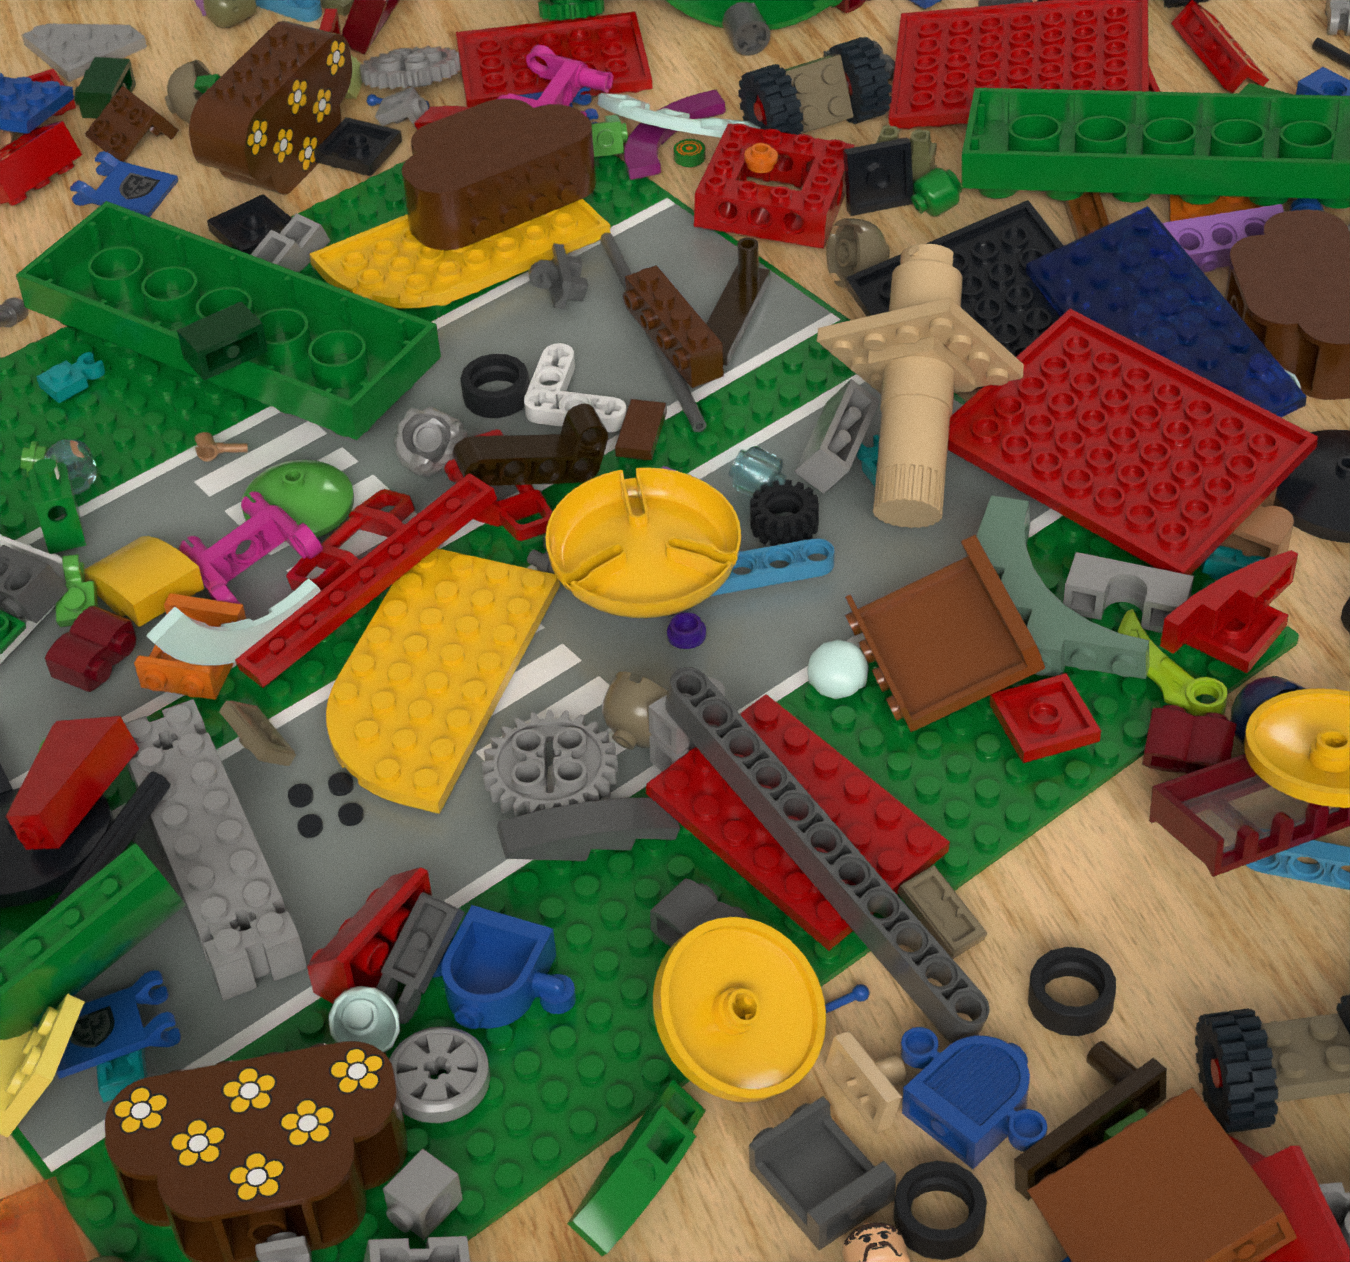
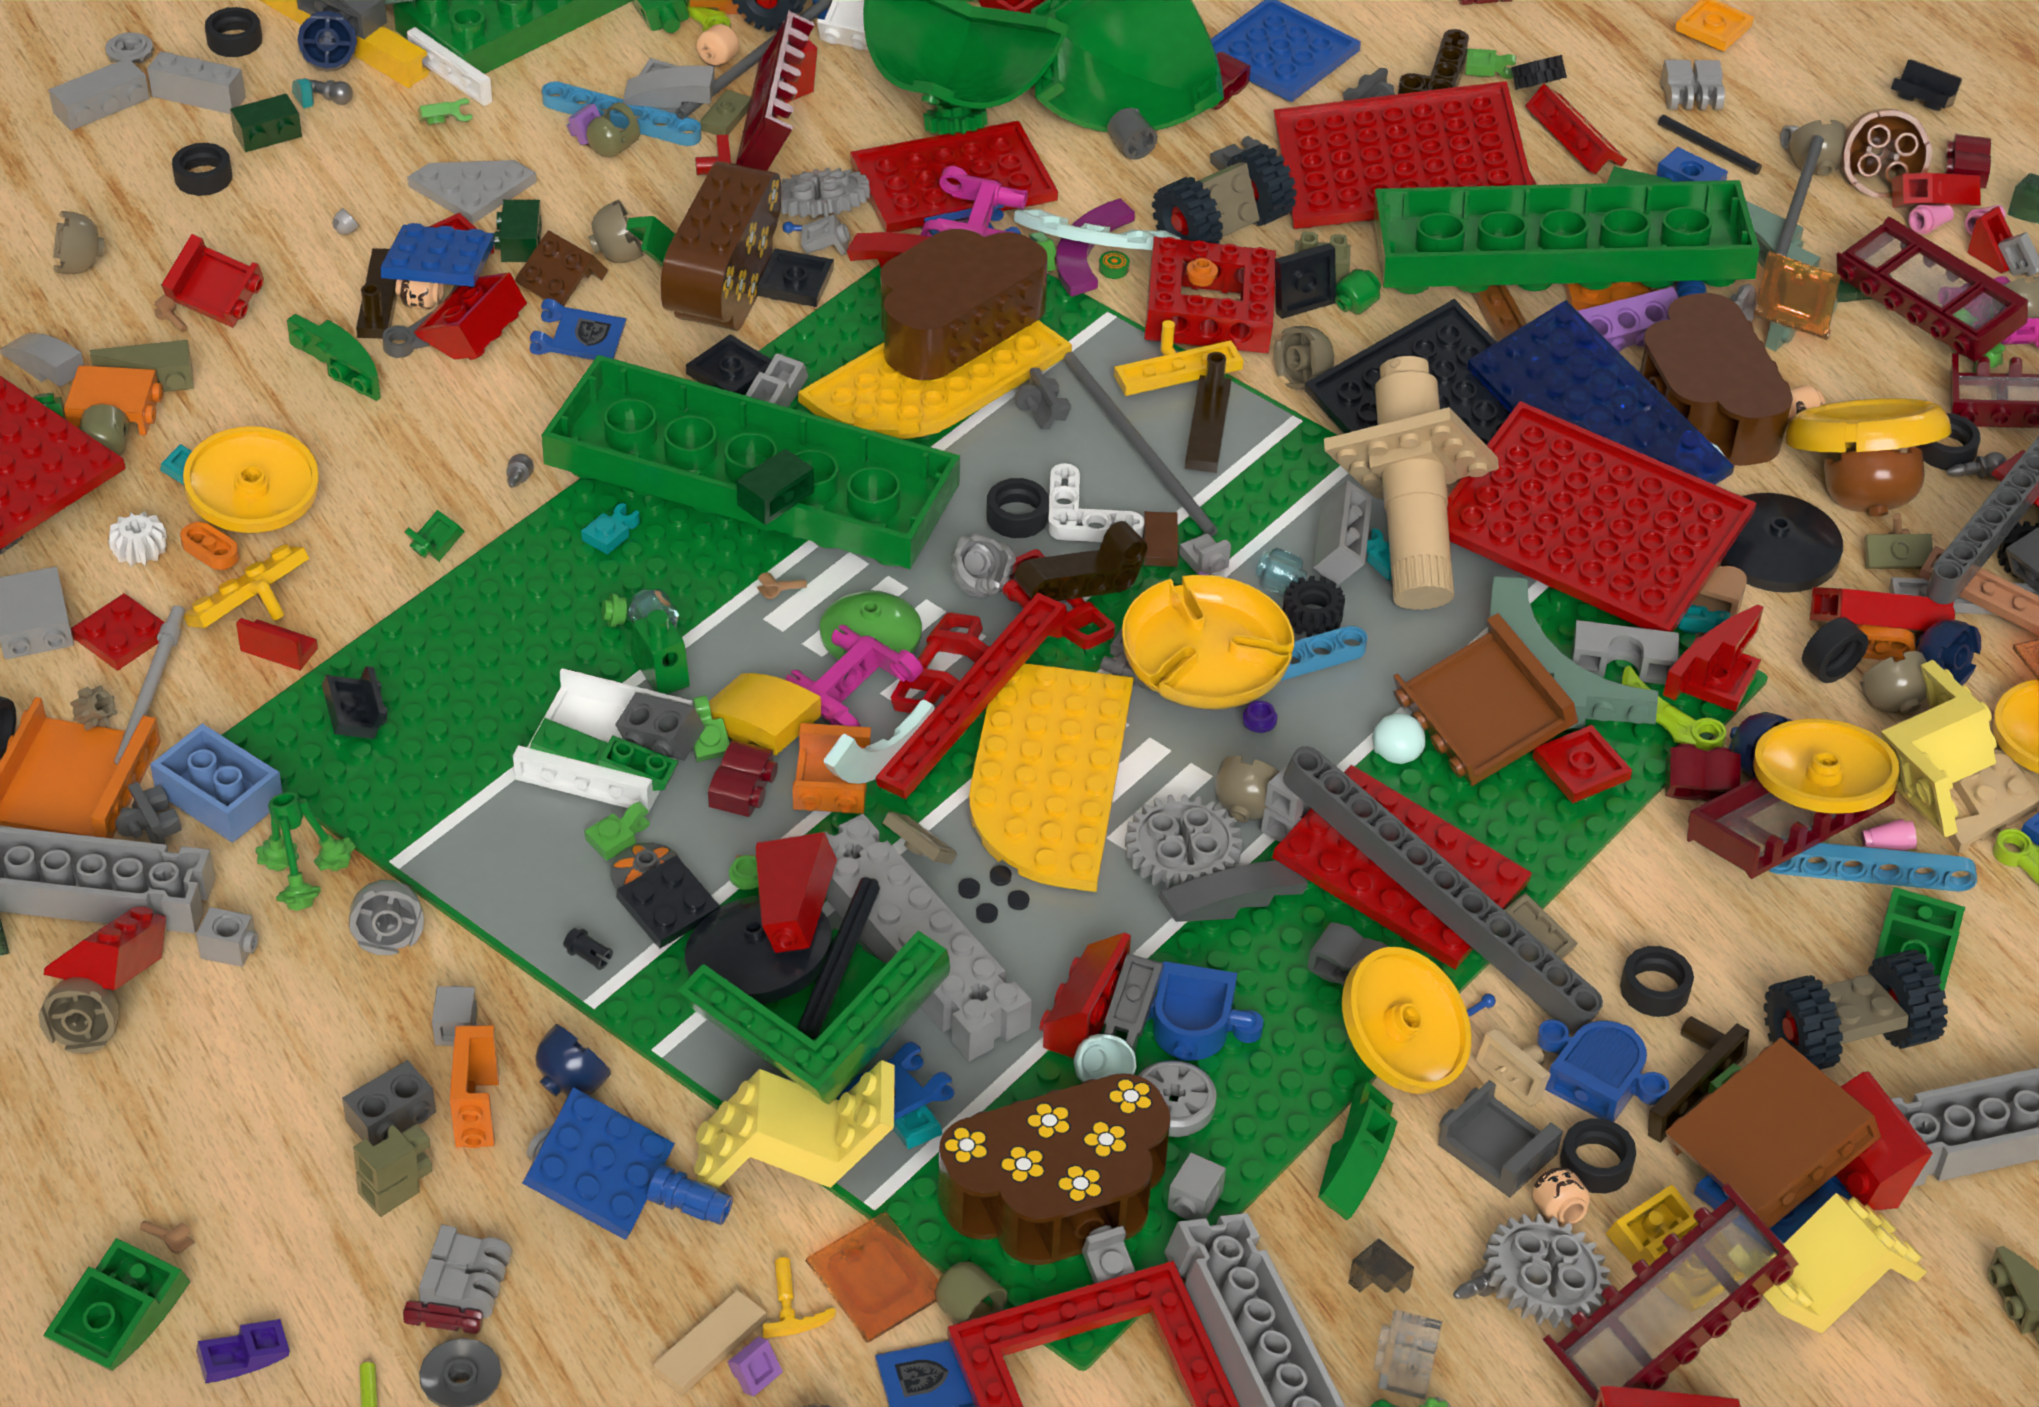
camera: 15 degrees left, 0 degrees up
reddish brown brick [623,265,724,388] -> none
none -> yellow plate [1114,320,1243,396]
none -> light grey bracket [1179,533,1231,575]

